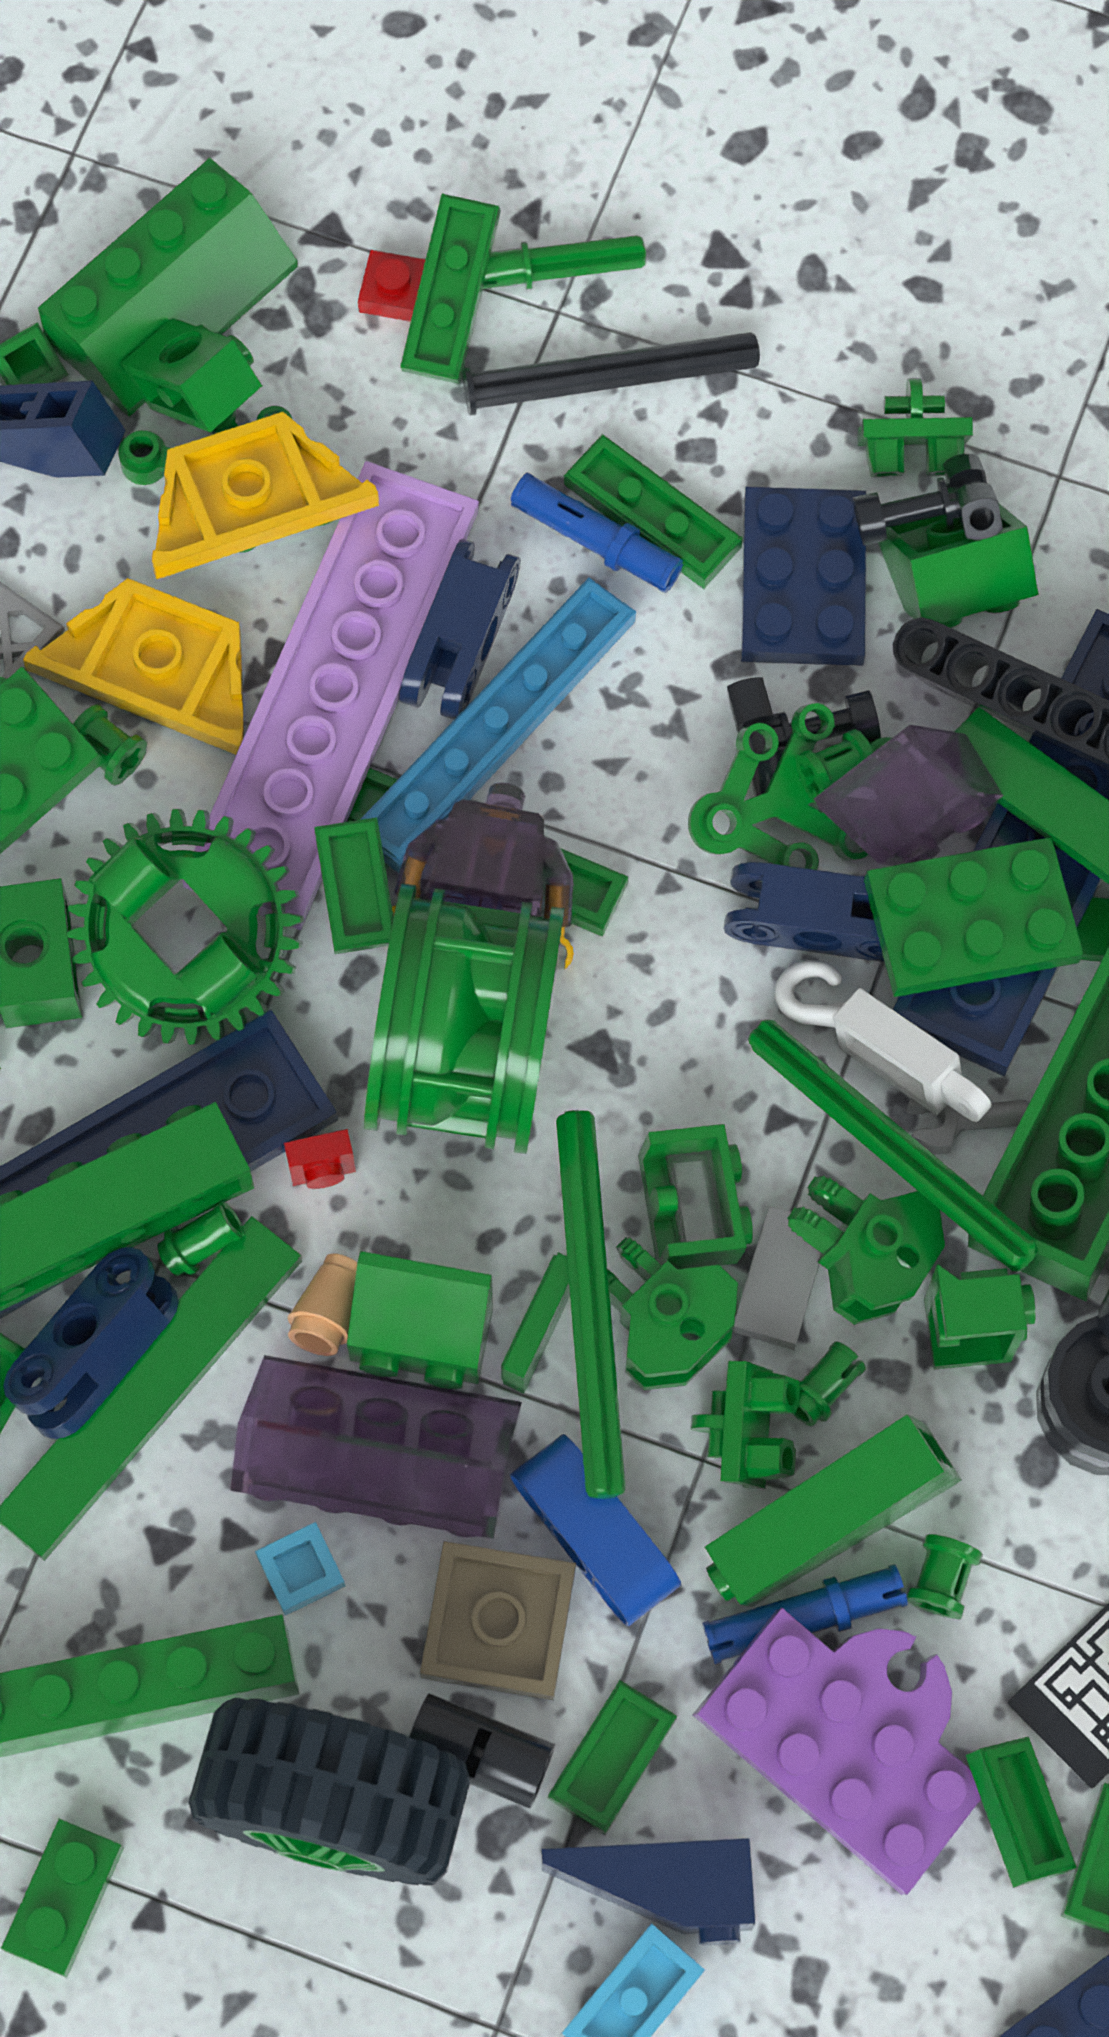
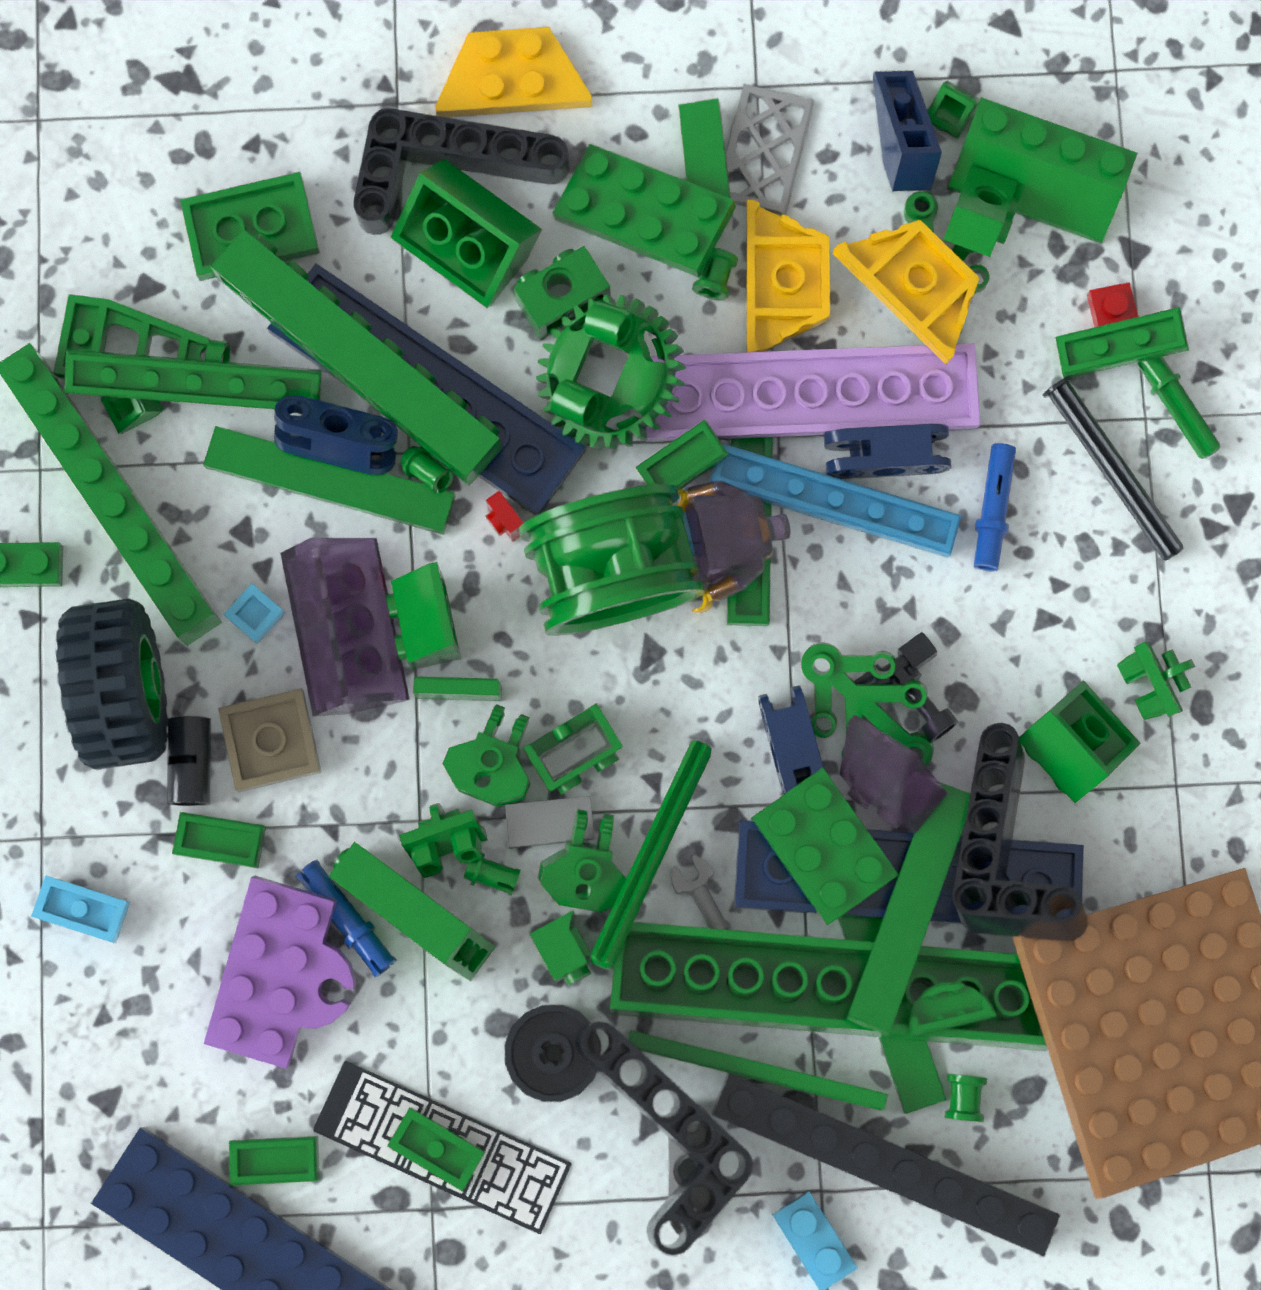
camera: 70 degrees right, 10 degrees up
light nougat cone [287,1254,357,1356] -> none
blue beam [509,1434,682,1627] -> none
dark blue slope [541,1838,756,1945] -> none
green axle [556,1110,626,1499] -> none
green tile [564,434,743,589] -> none
dark blue plate [741,487,866,666] -> none
white piece [775,960,992,1122] -> none
green bush [796,729,879,805] -> none
black bar [853,454,1003,546] -> none
green bush [907,1534,983,1619] -> none
green tile [965,1736,1077,1888] -> none

